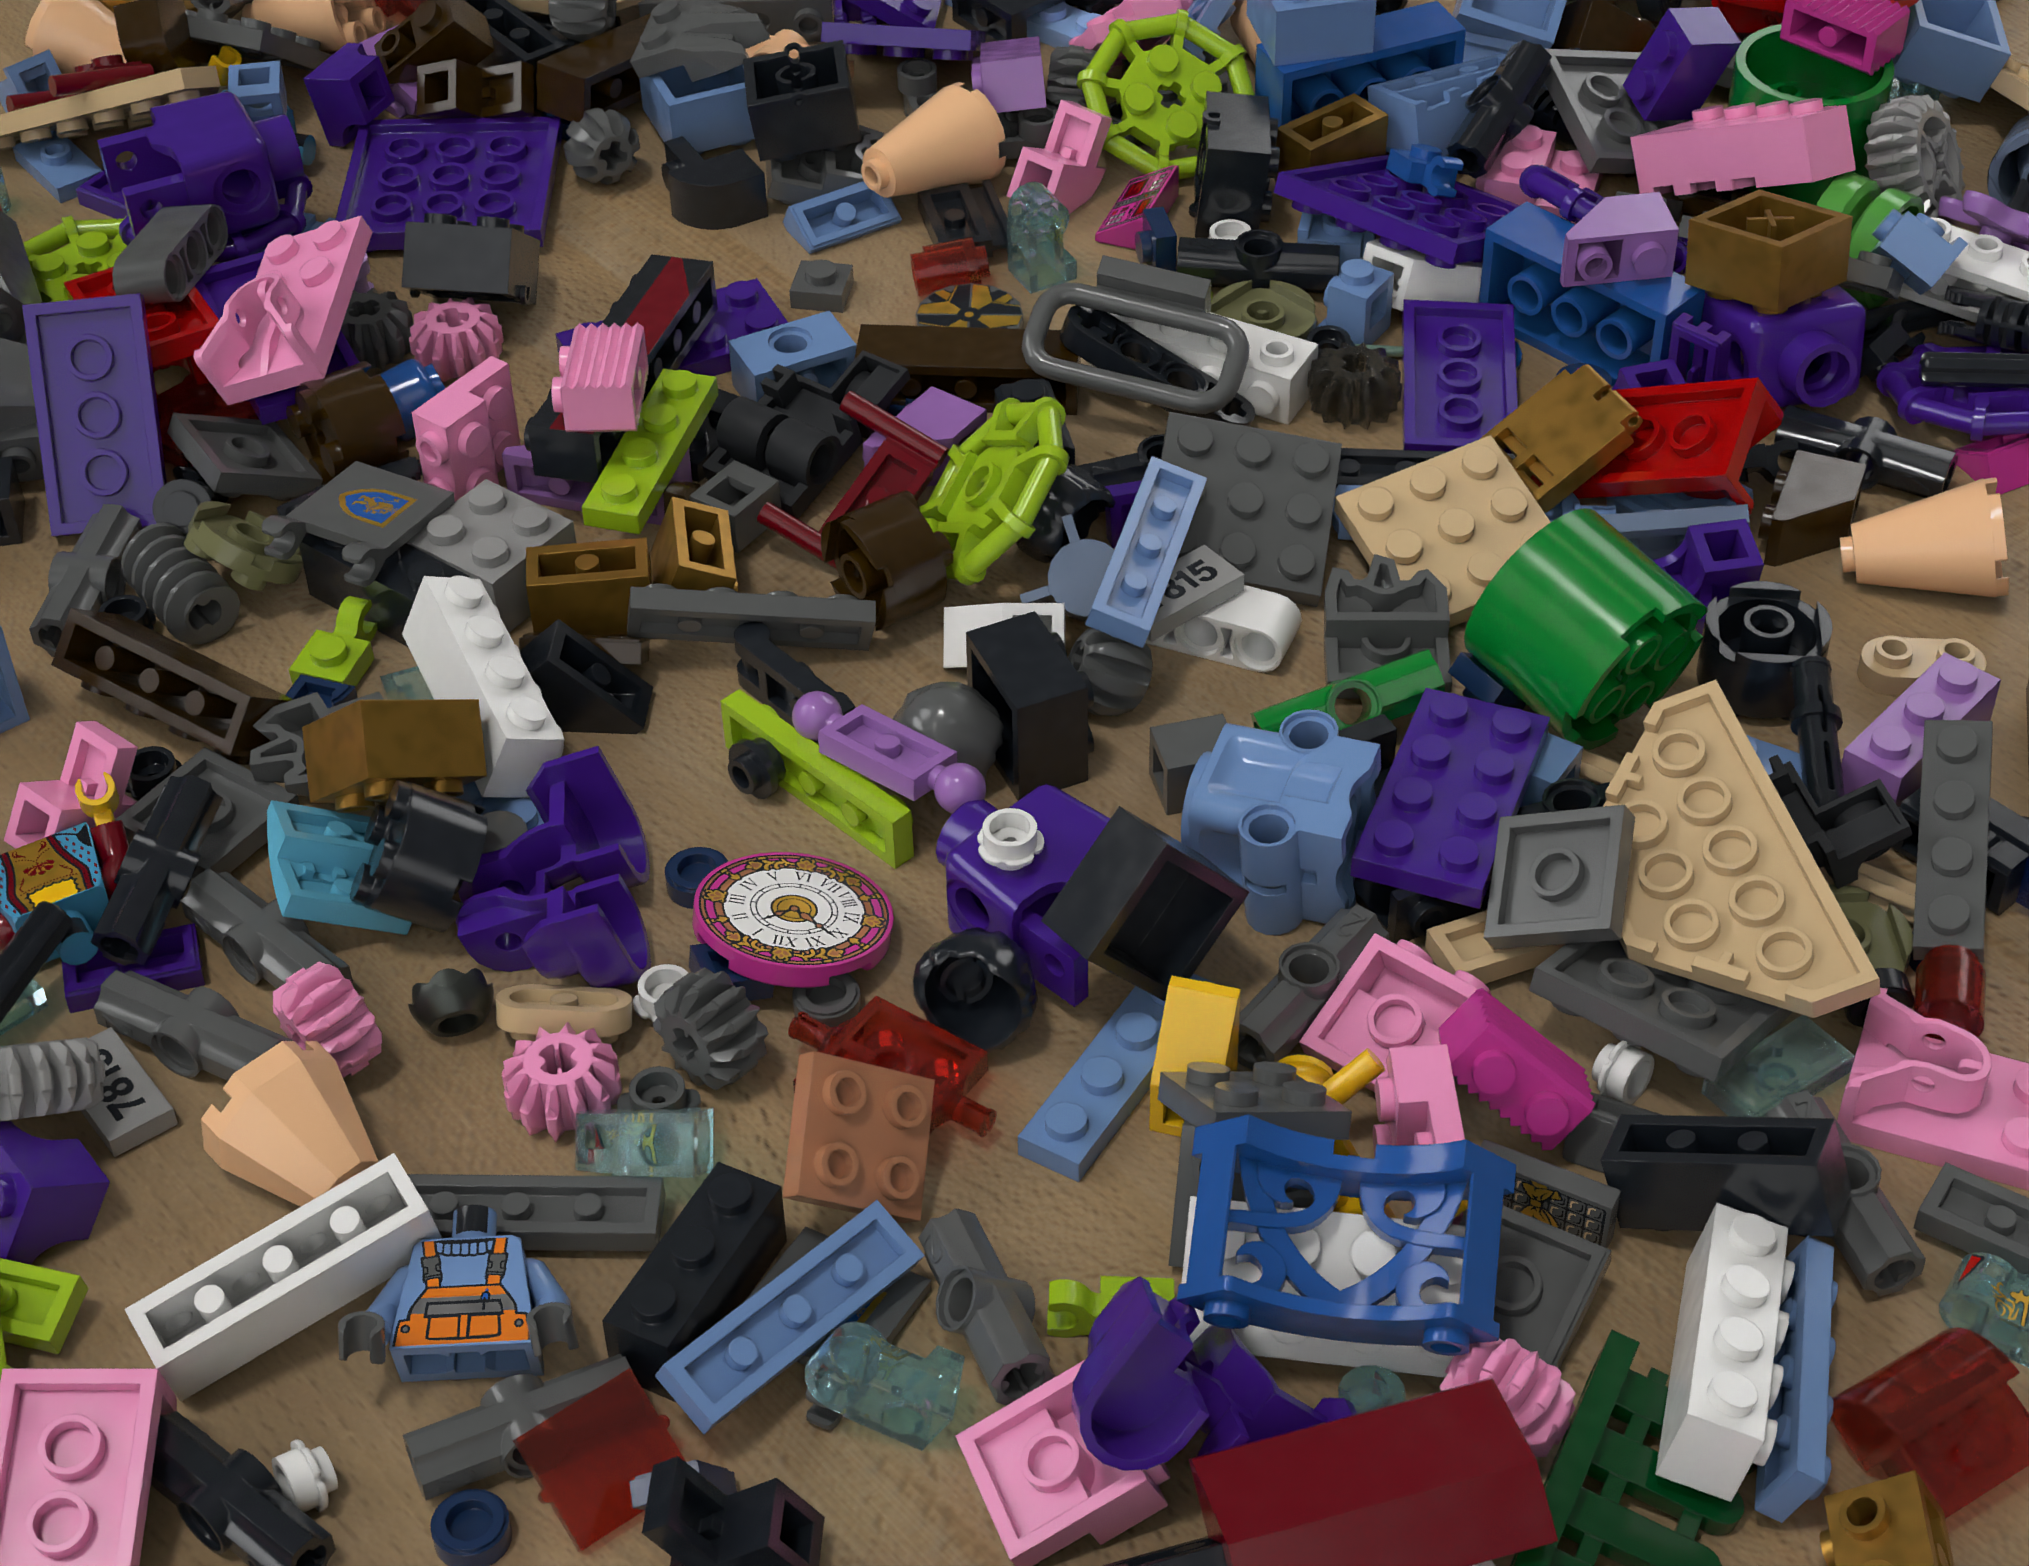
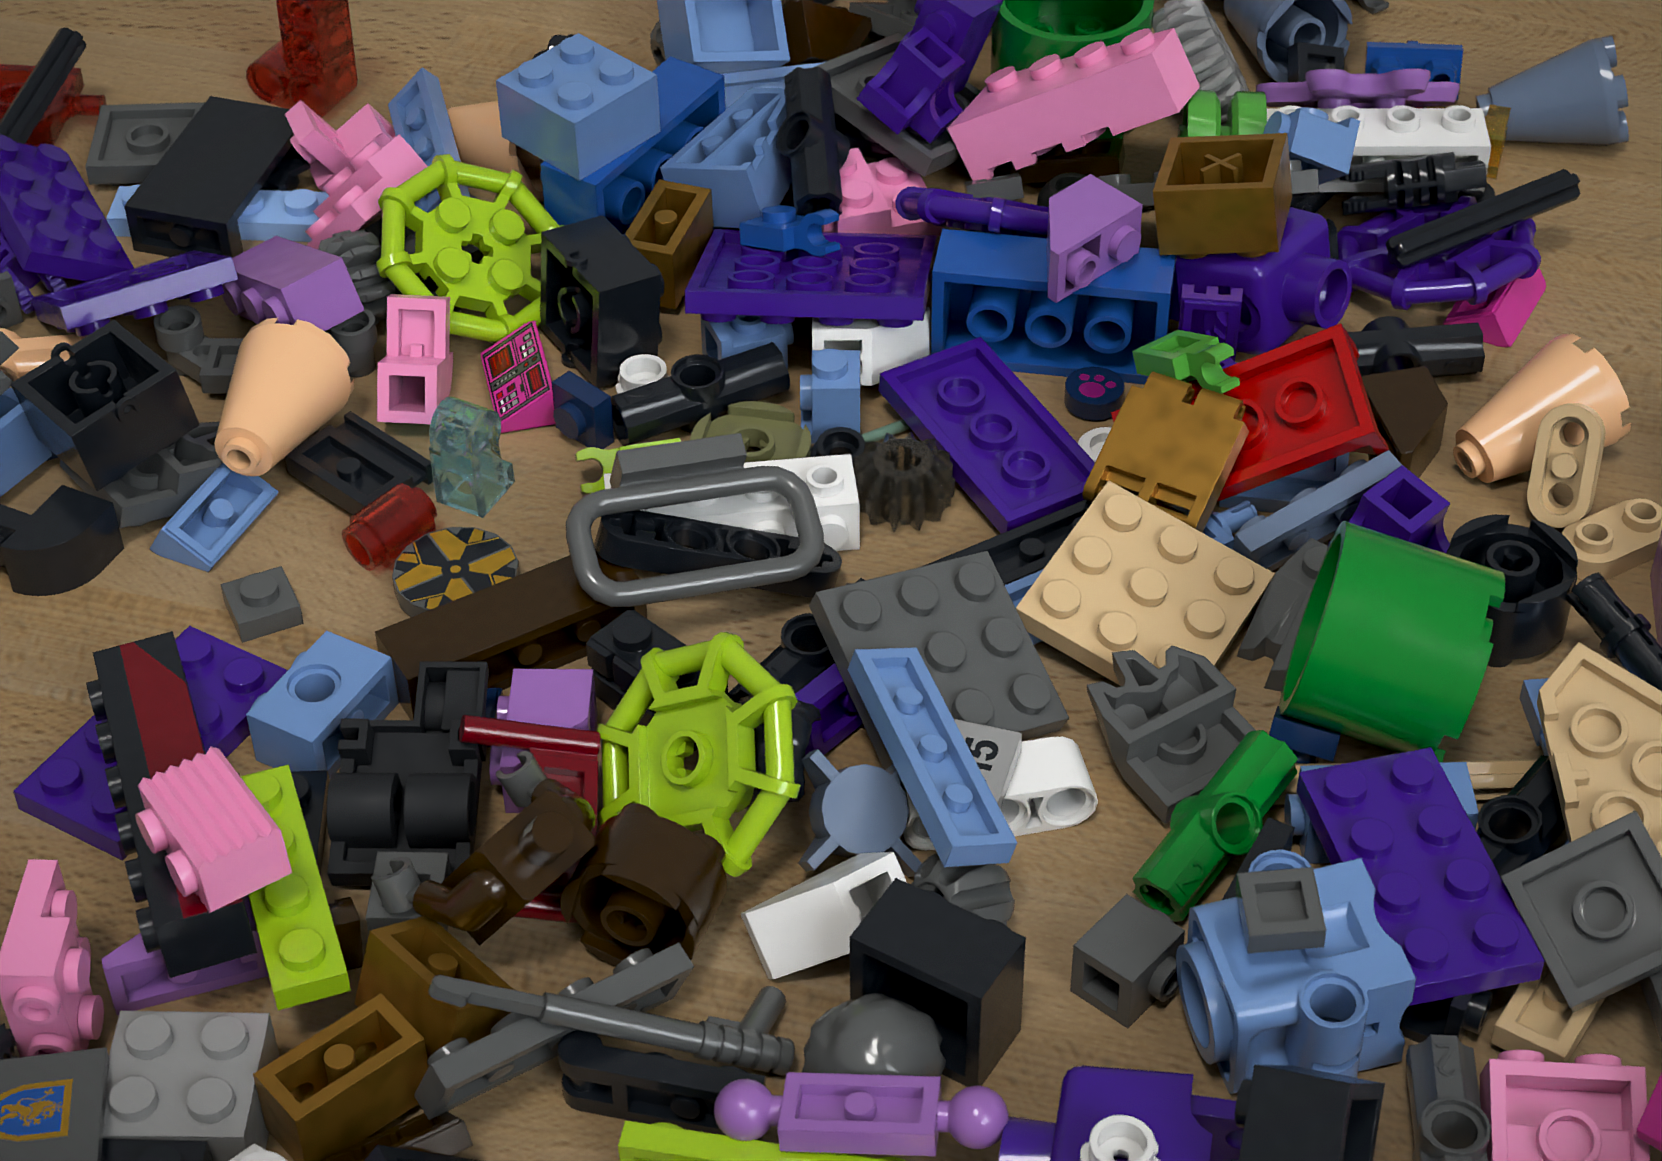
camera: 35 degrees left, 0 degrees up
none -> dark brown torso [371,751,597,946]
none -> dark grey piece [428,975,795,1075]
none -> dark purple brick [856,26,966,143]
none -> bright green plate [1132,330,1240,394]
none -> dark grey plate [1236,867,1326,954]
none -> tan plate [1527,403,1606,528]

